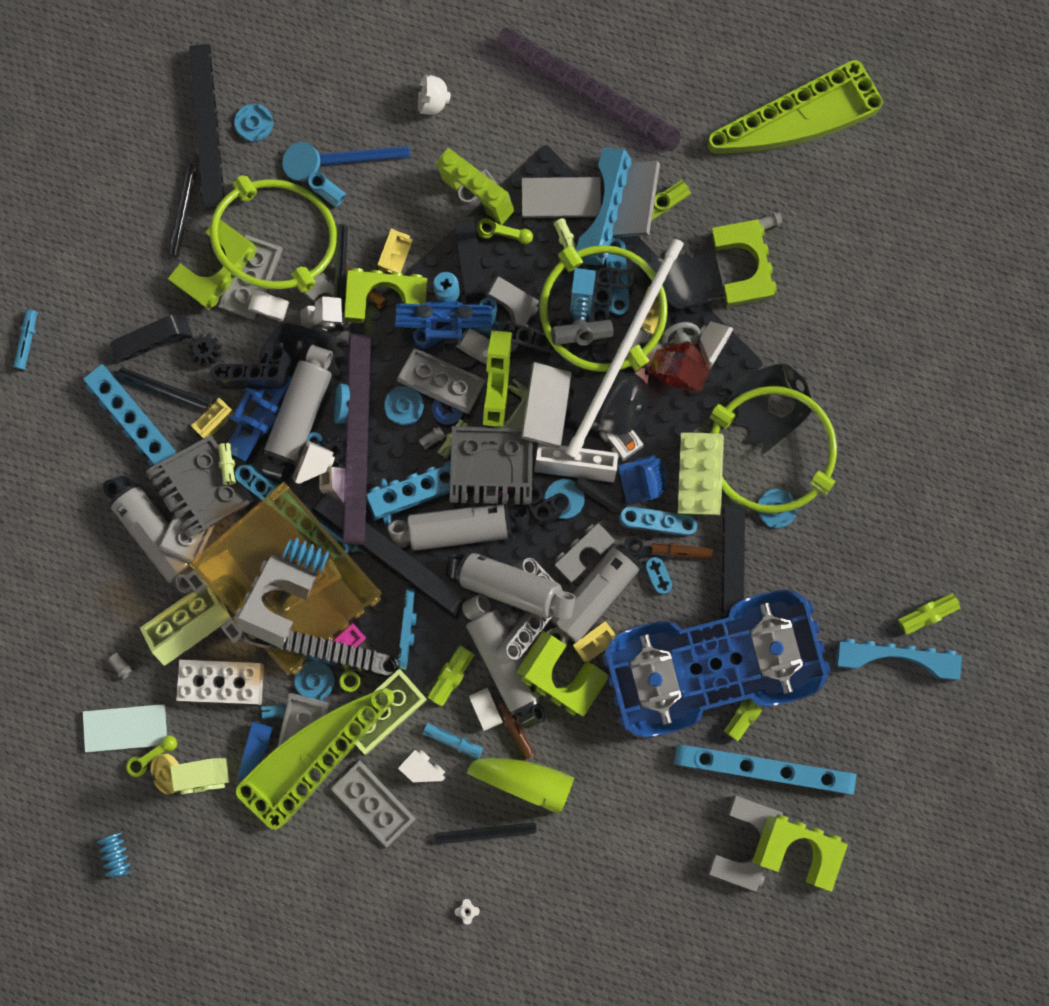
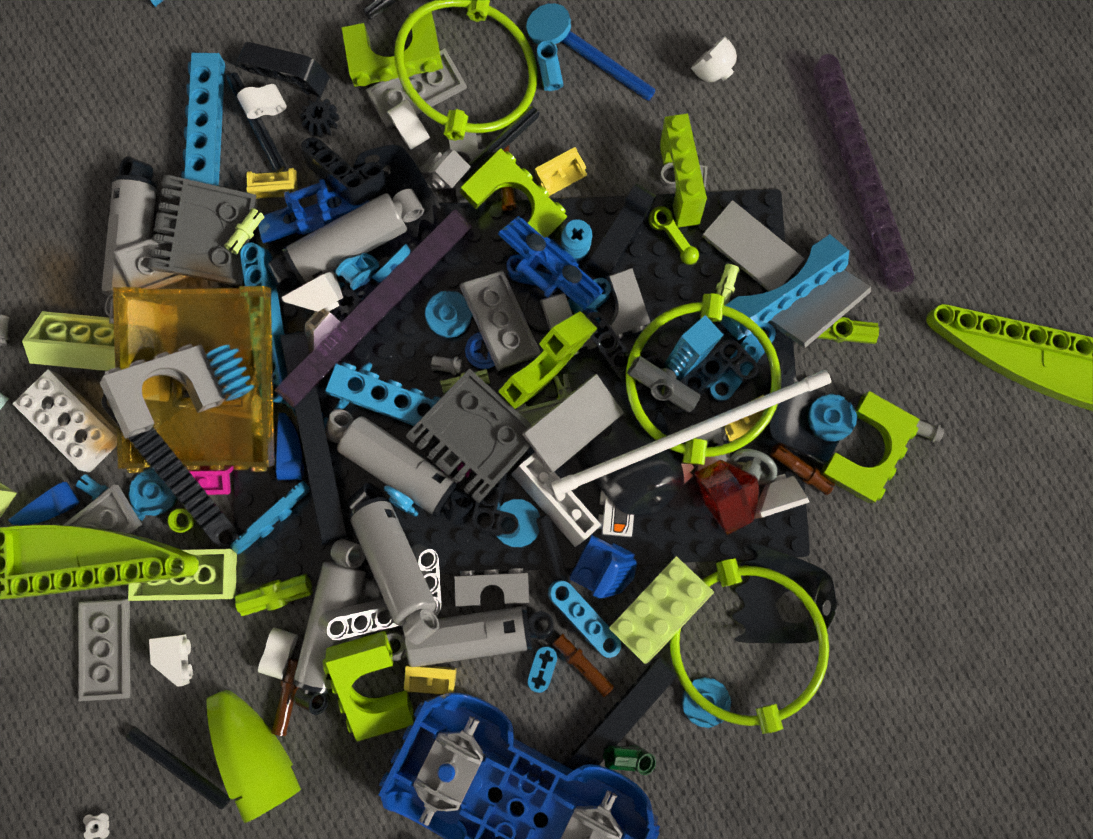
camera: 35 degrees right, 0 degrees up
dark azure pin [423,723,483,759] -> none
none -> white axle [237,84,287,119]
none -> blue piece [276,412,304,480]
none -> dark azure piece [335,253,379,290]
none -> dark azure piece [384,485,418,516]
none -> dark green piece [603,744,656,775]
none -> reddish brown pin [769,443,835,495]
none -> dark azure tile [808,394,857,441]

